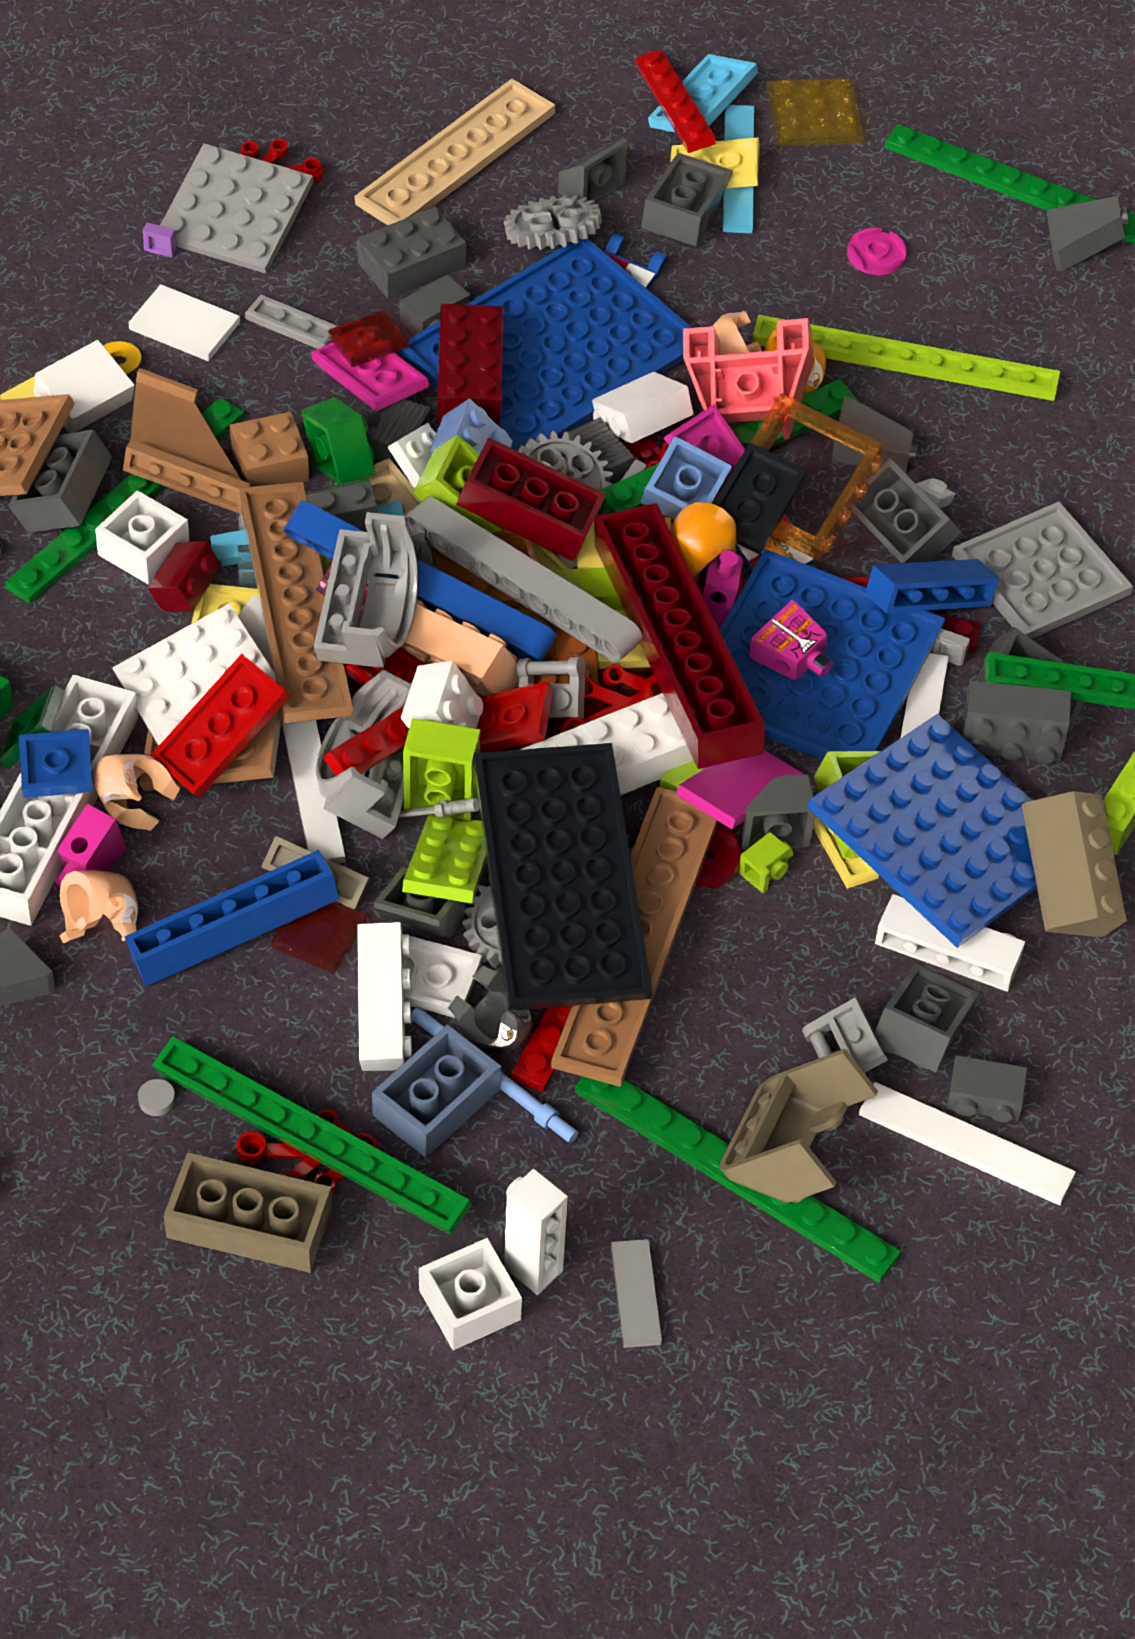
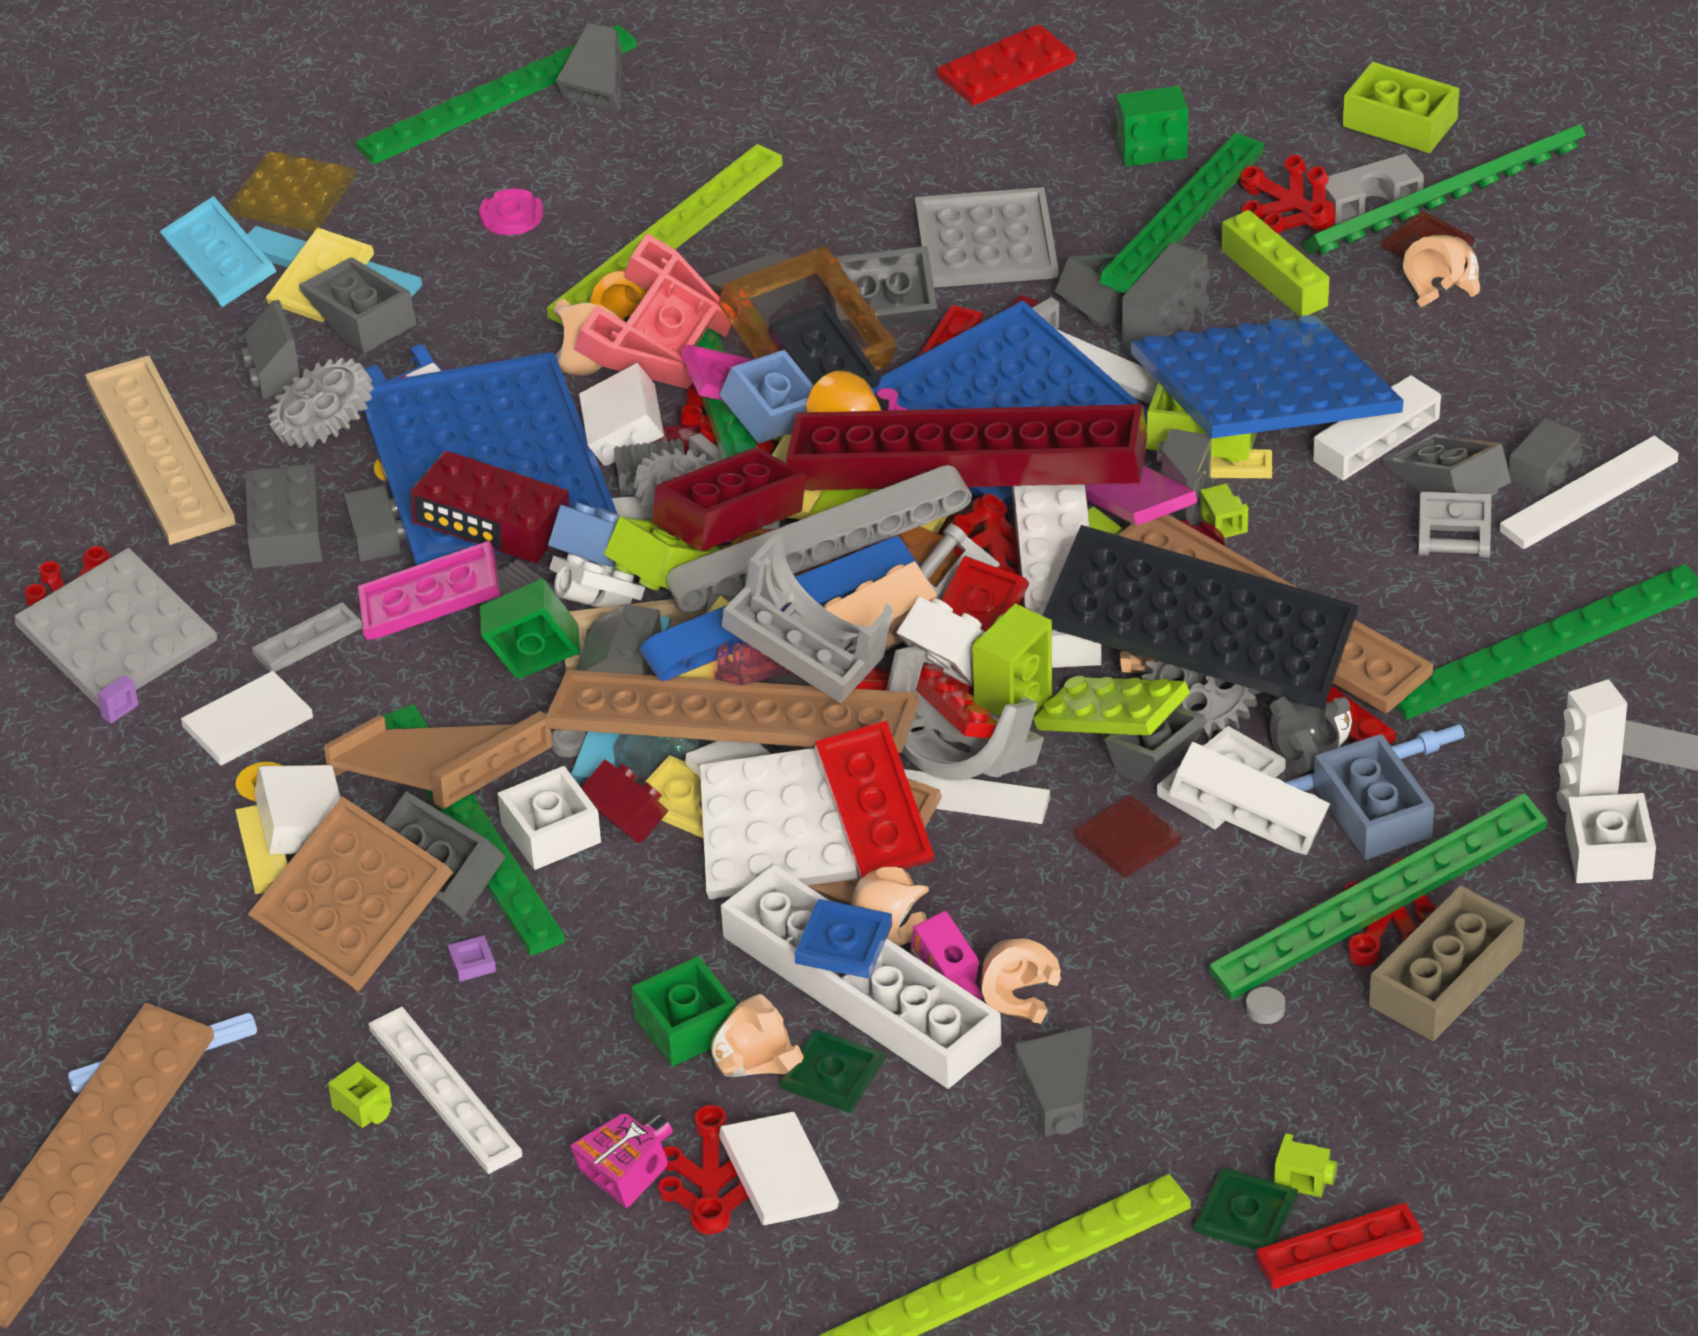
camera: 60 degrees left, 10 degrees down
dark green tile [0,684,65,769] -> none
blue brick [124,850,339,986] -> none
medium nougat brick [230,412,309,487] -> none
dark tan plate [261,836,371,910] -> none
clear red tile [328,310,409,367] -> none
light grey piece [399,798,479,818] -> none
red plate [635,49,716,153] -> none
dark tan windscreen [719,1049,878,1203] -> none
dark pink torso [750,600,833,680] -> none
blue brick [865,559,1000,613] -> none
dark tan slope [1022,791,1127,937] -> none

